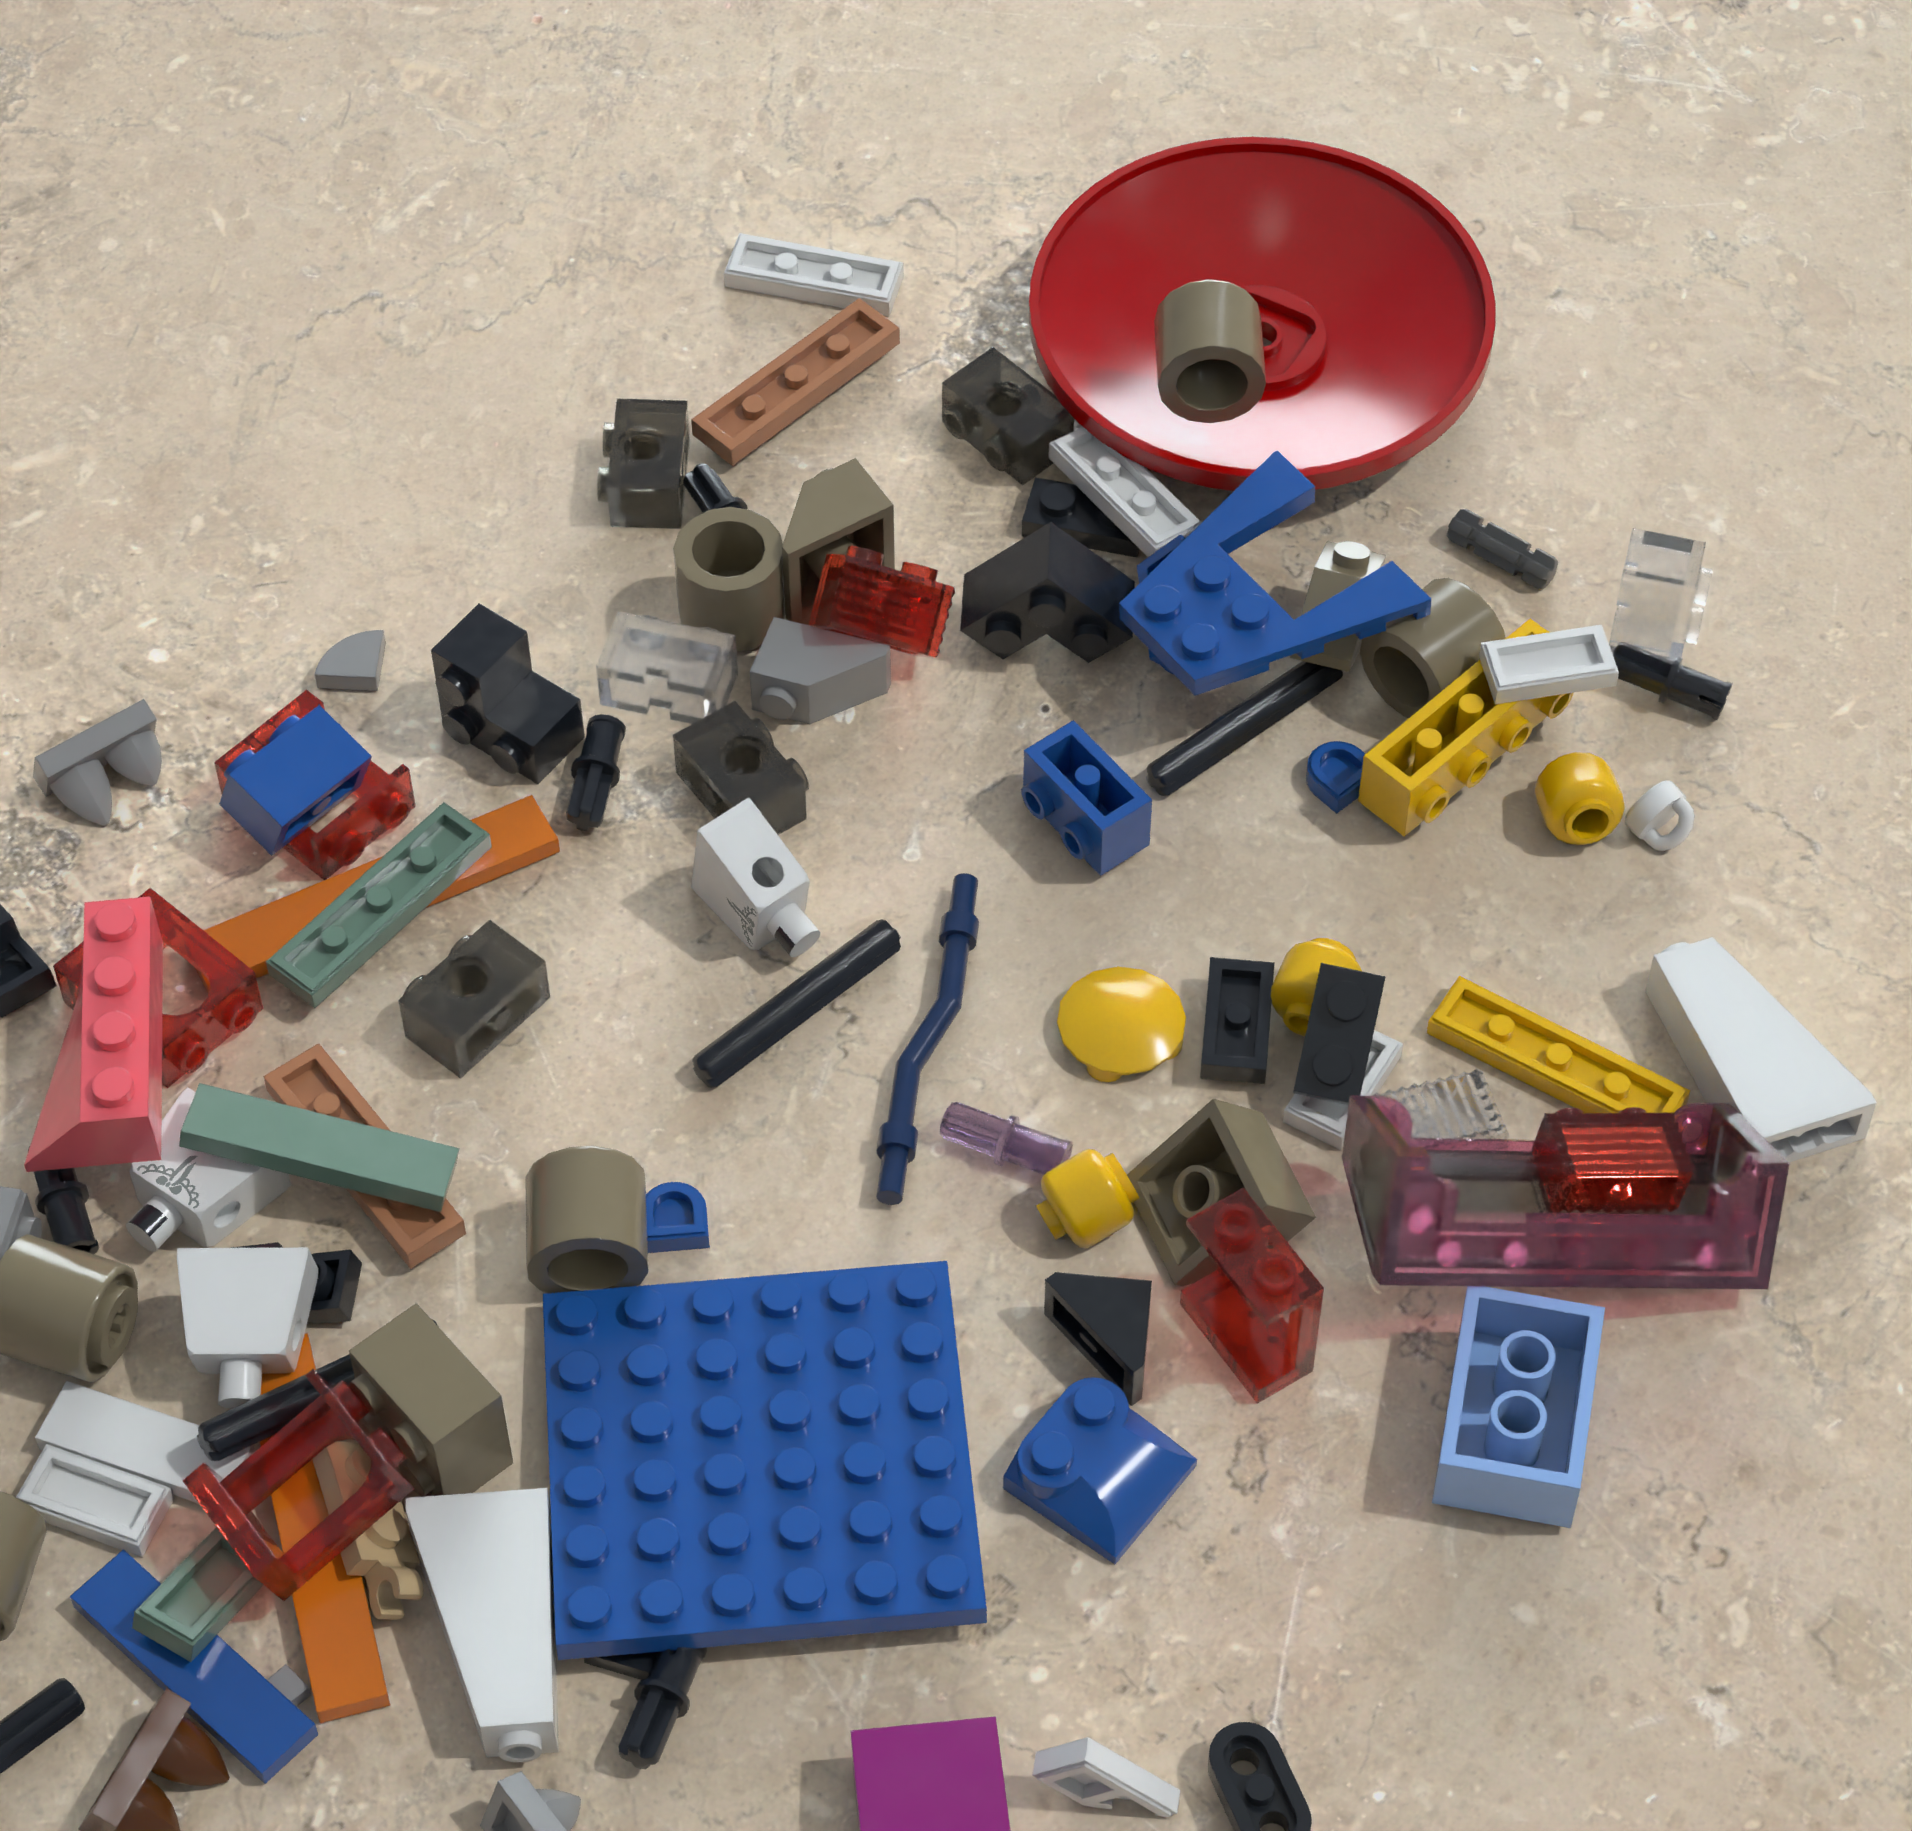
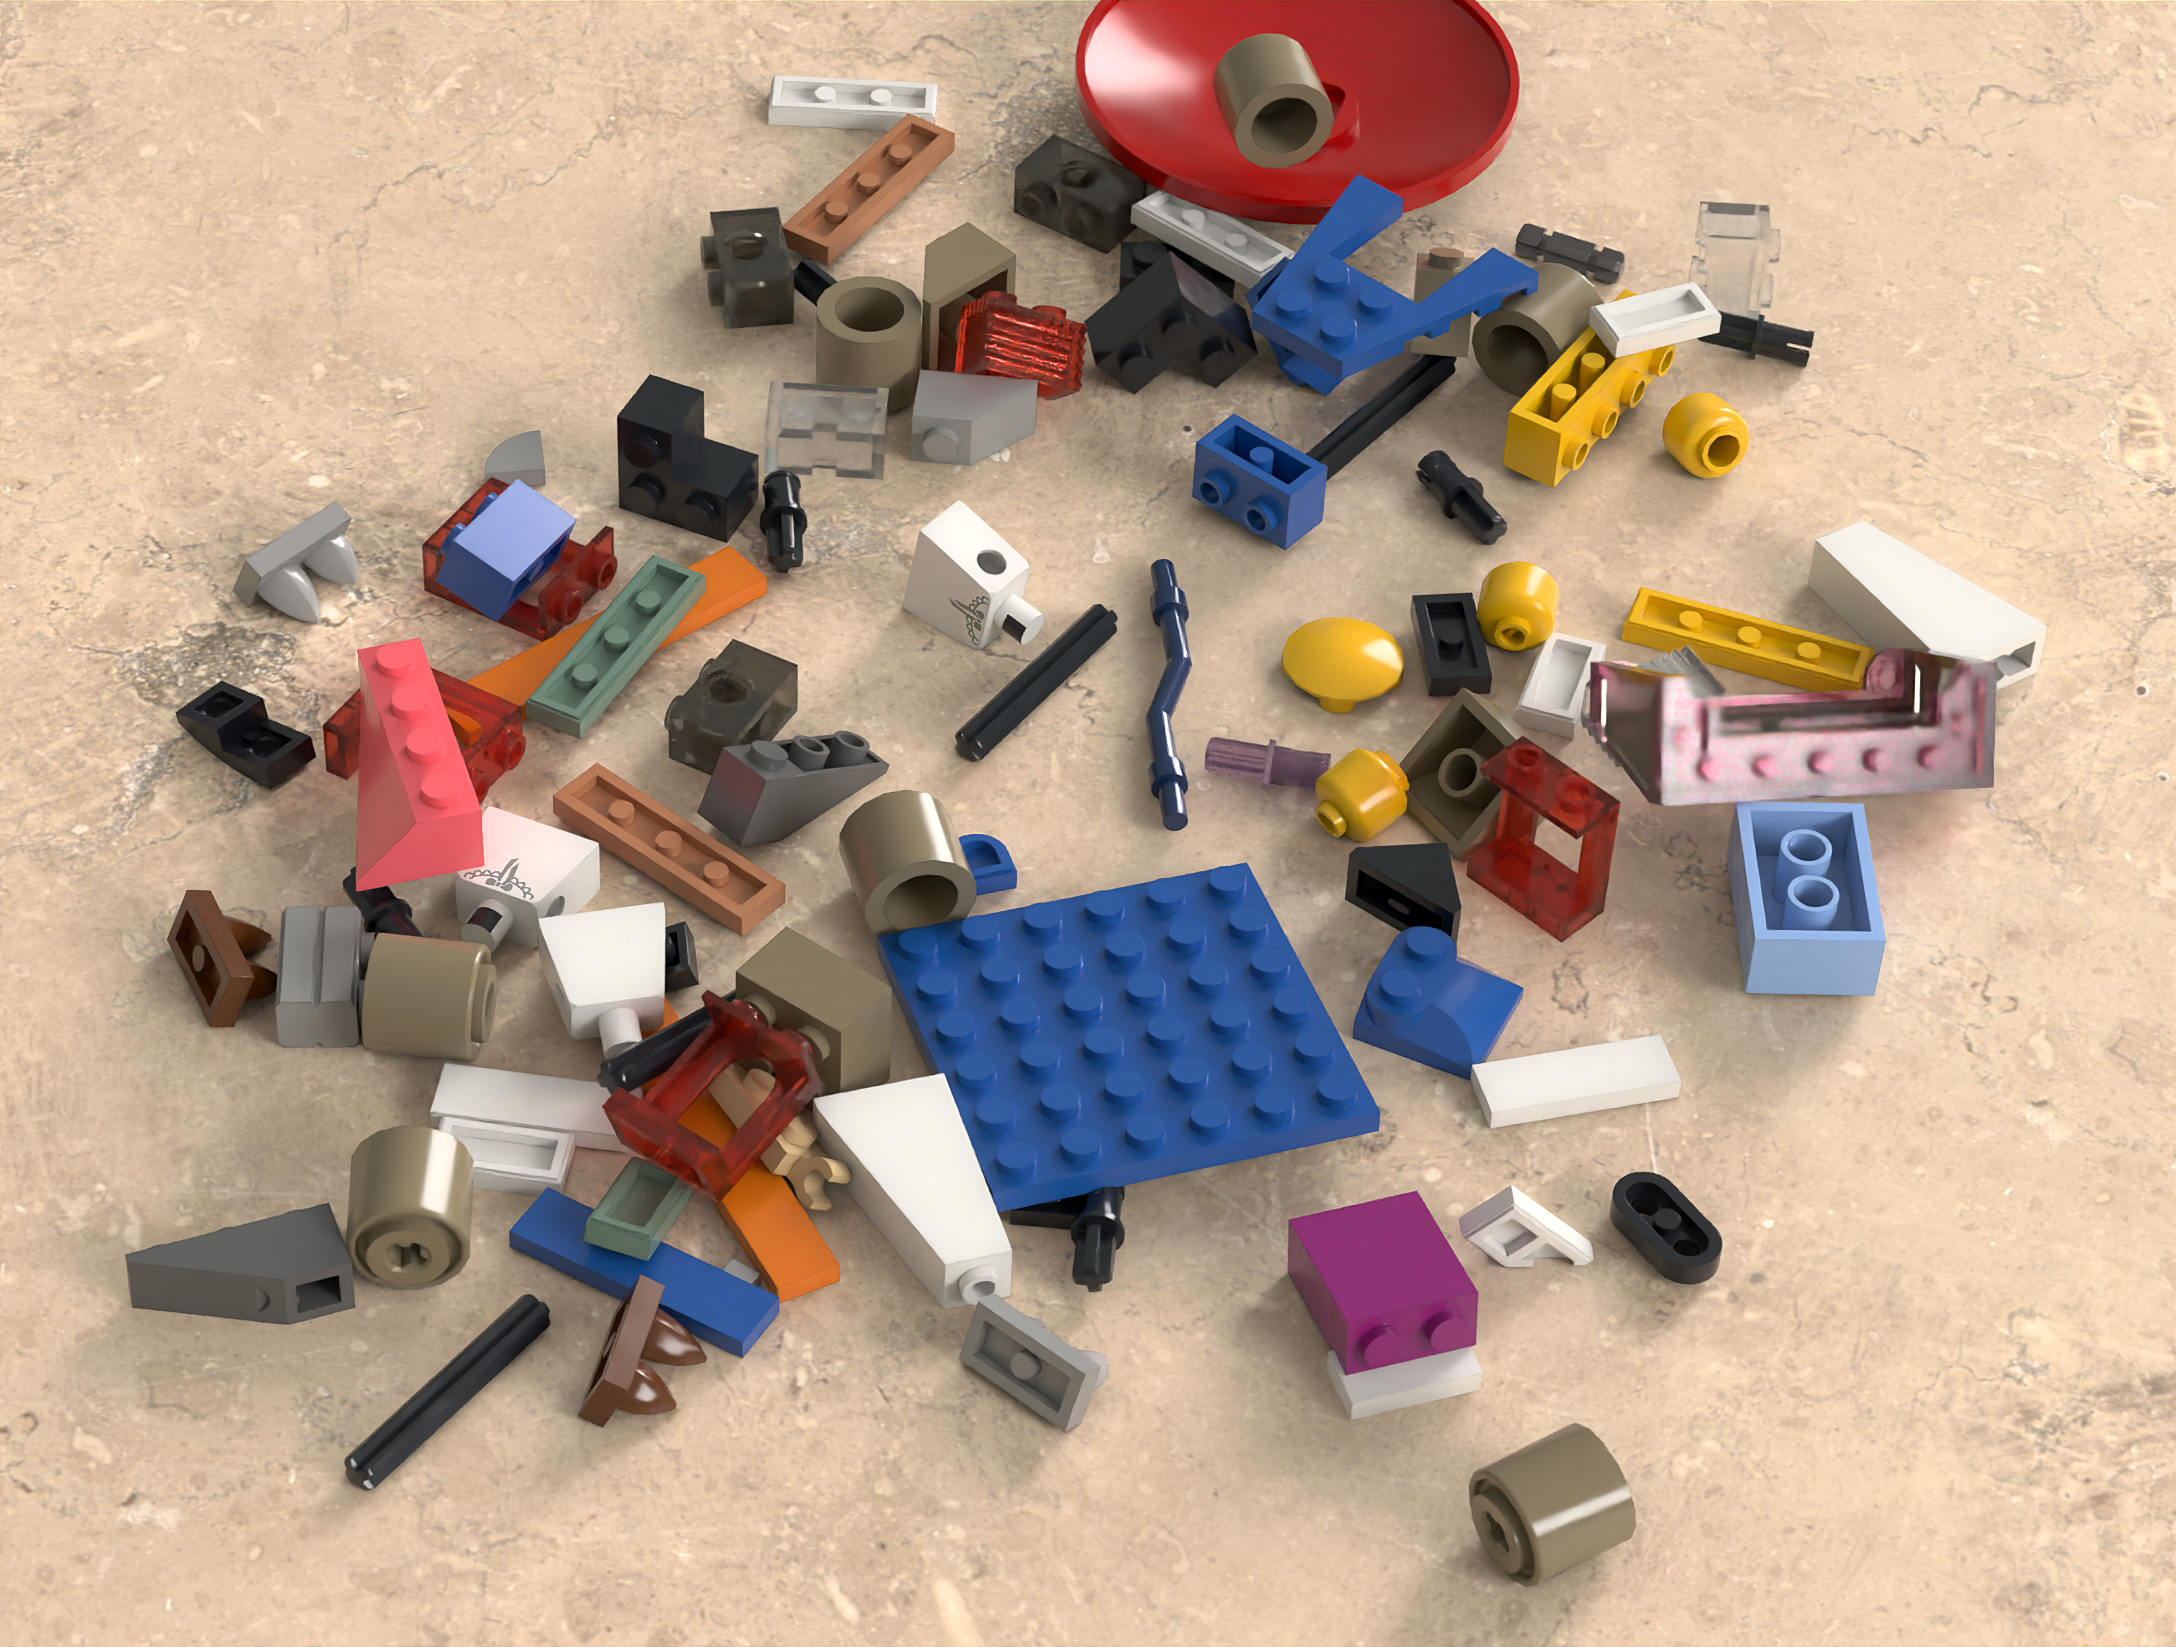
camera: 15 degrees left, 10 degrees down
sand green tile [179,1083,459,1212] -> none
clear smoke brick [673,701,809,835] -> none
black plate [1293,963,1386,1107] -> none
blue tile [1306,741,1365,814] -> none
clear red brick [1531,1107,1693,1214] -> none
white tile [1625,781,1695,851] -> none
none -> dark grey slope [697,731,889,846]
none -> black axle [1415,450,1507,545]
none -> white tile [1470,1034,1682,1129]

